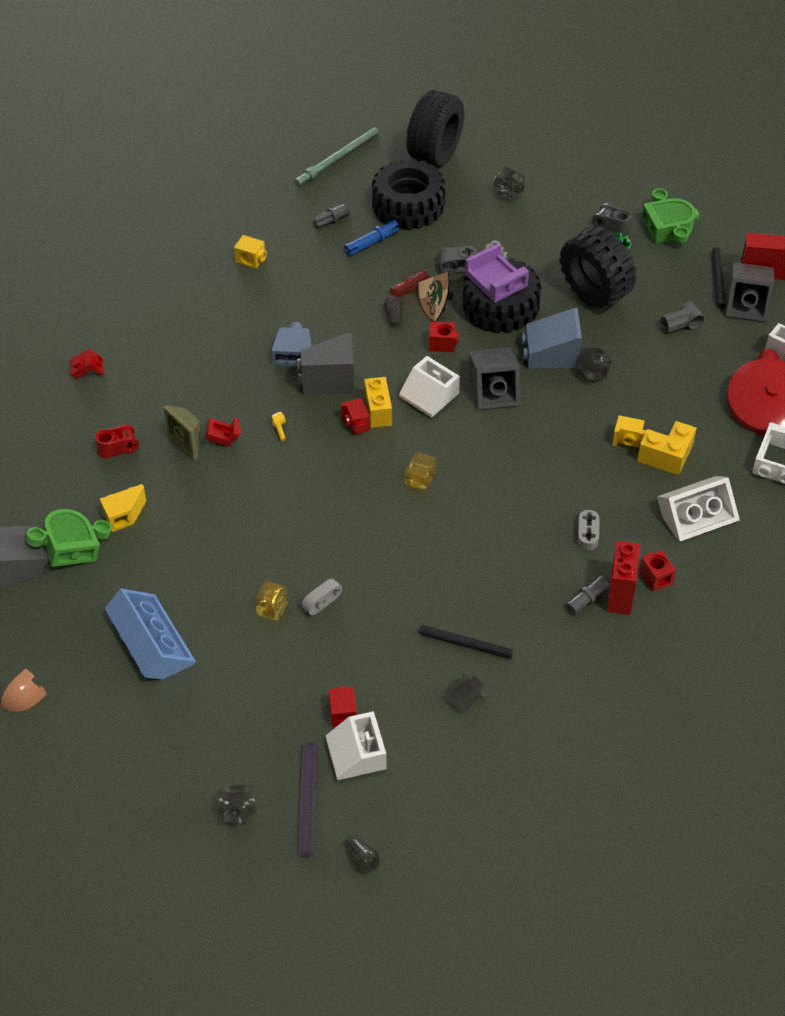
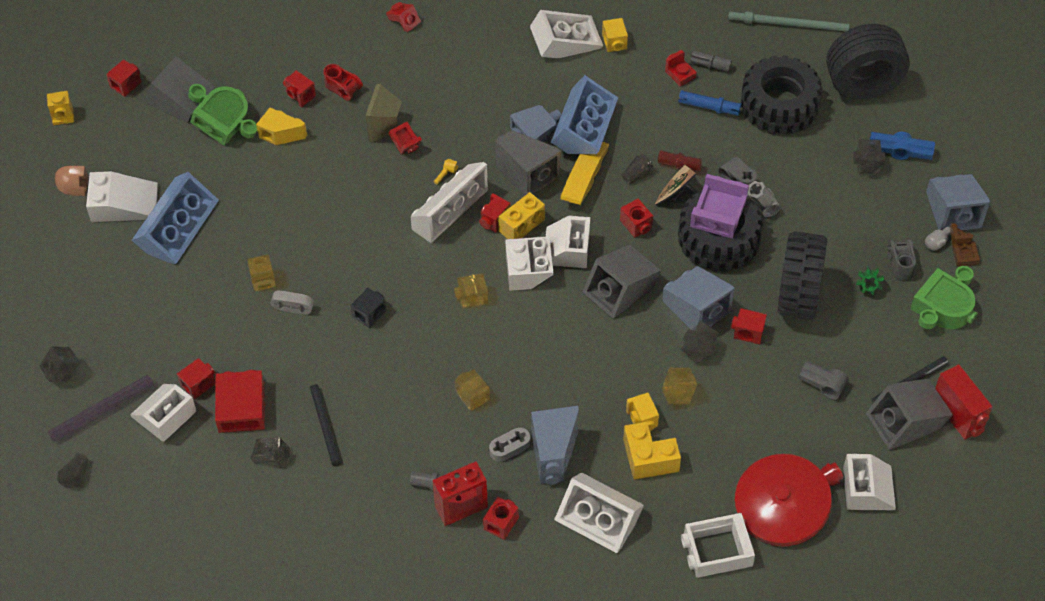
camera: 55 degrees right, 5 degrees up
none -> white slope [86,172,158,222]
none -> red brick [215,370,265,433]
none -> red brick [283,70,316,108]
none -> black brick [351,287,386,329]
none -> white slope [411,162,488,243]
none -> clear yellow brick [455,369,490,411]
none -> white slope [505,236,553,291]
none -> white slope [530,10,603,58]
none -> sand blue slope [531,406,579,485]
none -> medium blue slope [551,75,618,154]
none -> yellow slope [560,142,609,205]
none -> clear yellow brick [662,368,697,404]
none -> red bracket [665,50,697,87]
none -> red brick [731,308,767,345]
none -> blue piece [868,132,935,160]
none -> light grey cylinder [925,227,951,251]
none -> sand blue slope [926,174,990,230]
none -> reddish brown slope [950,223,980,267]

